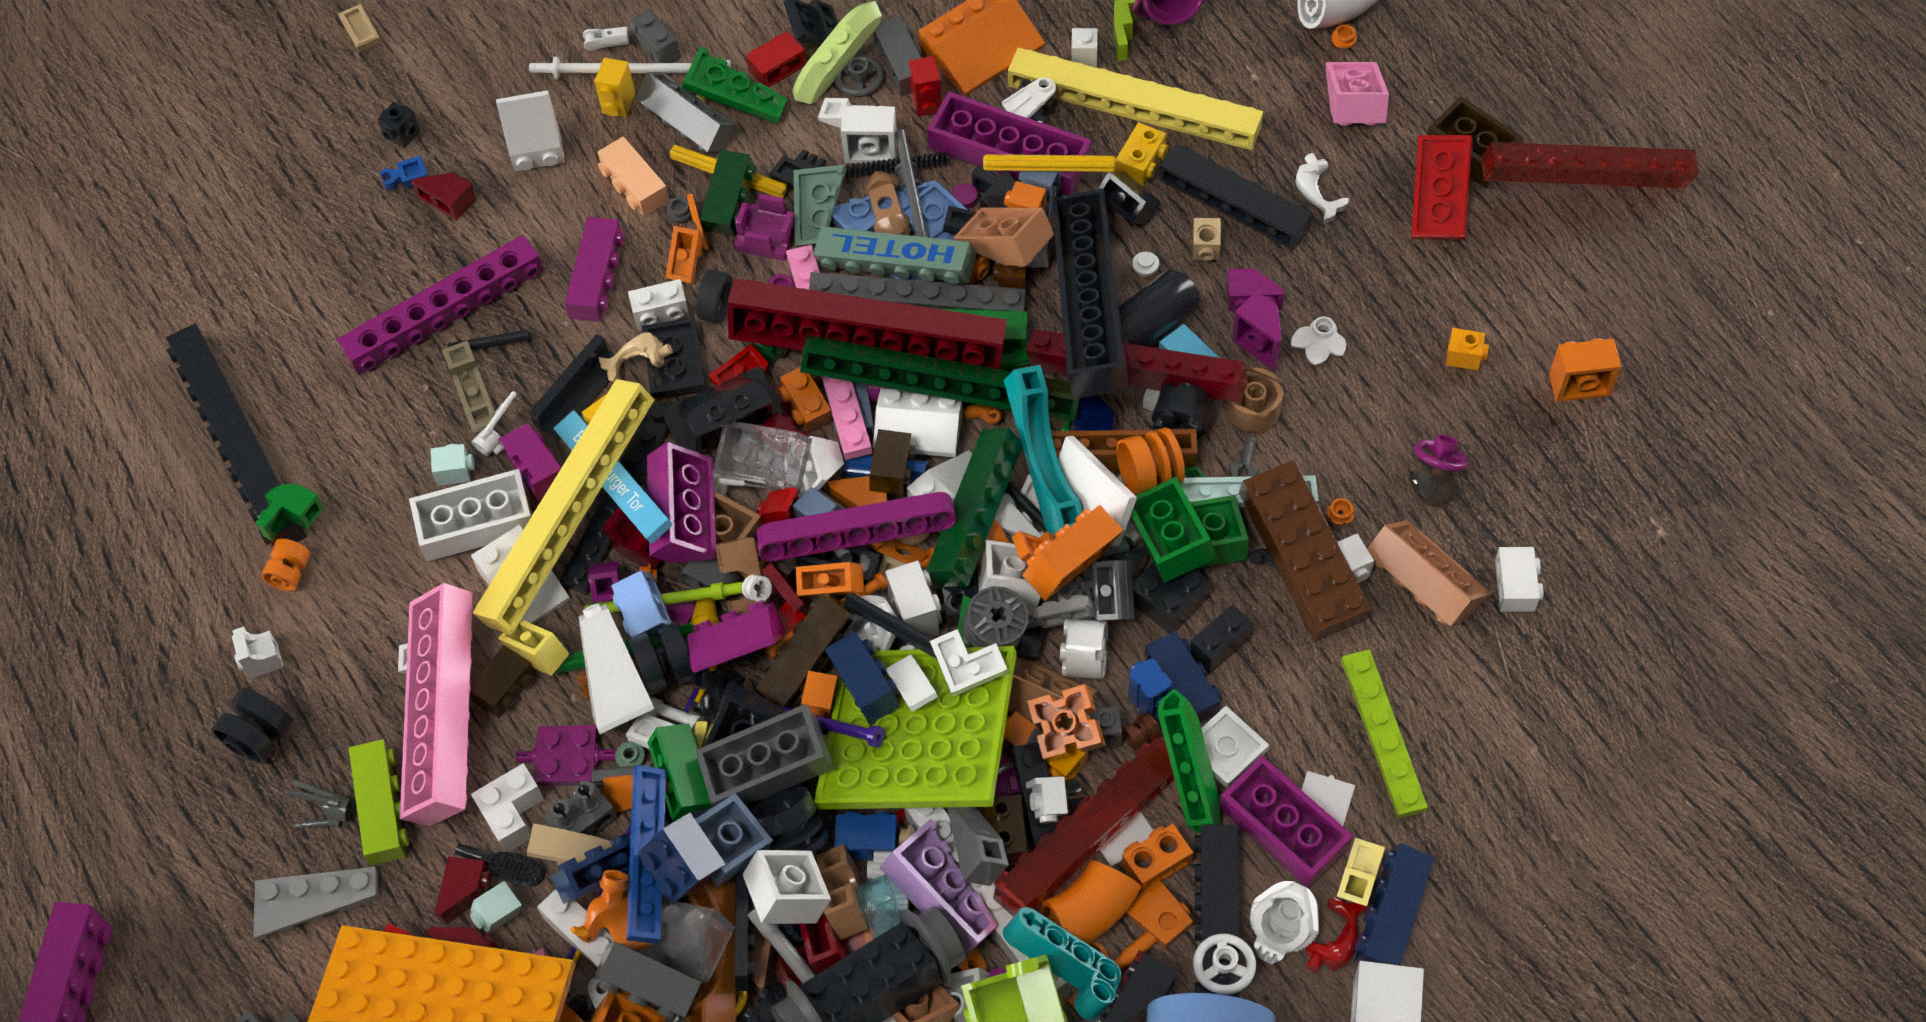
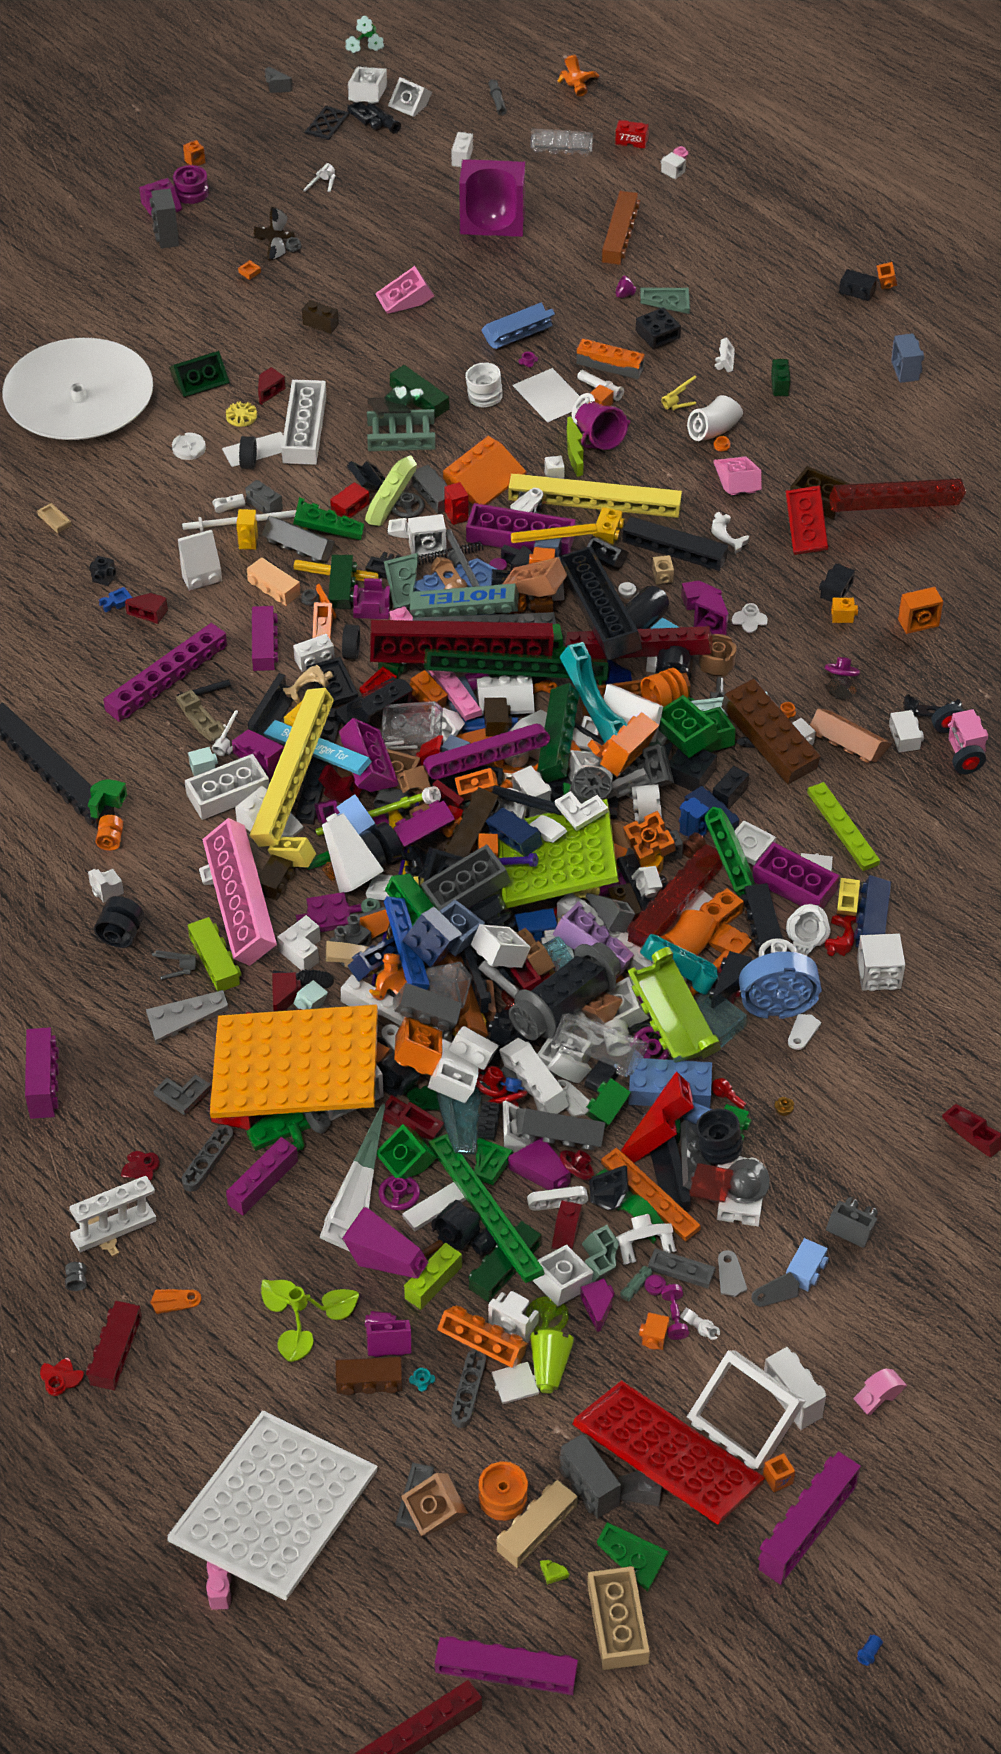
camera: 15 degrees left, 10 degrees down
none -> black brick [819,563,855,602]
none -> black piece [903,694,962,717]
none -> brick [932,704,988,774]

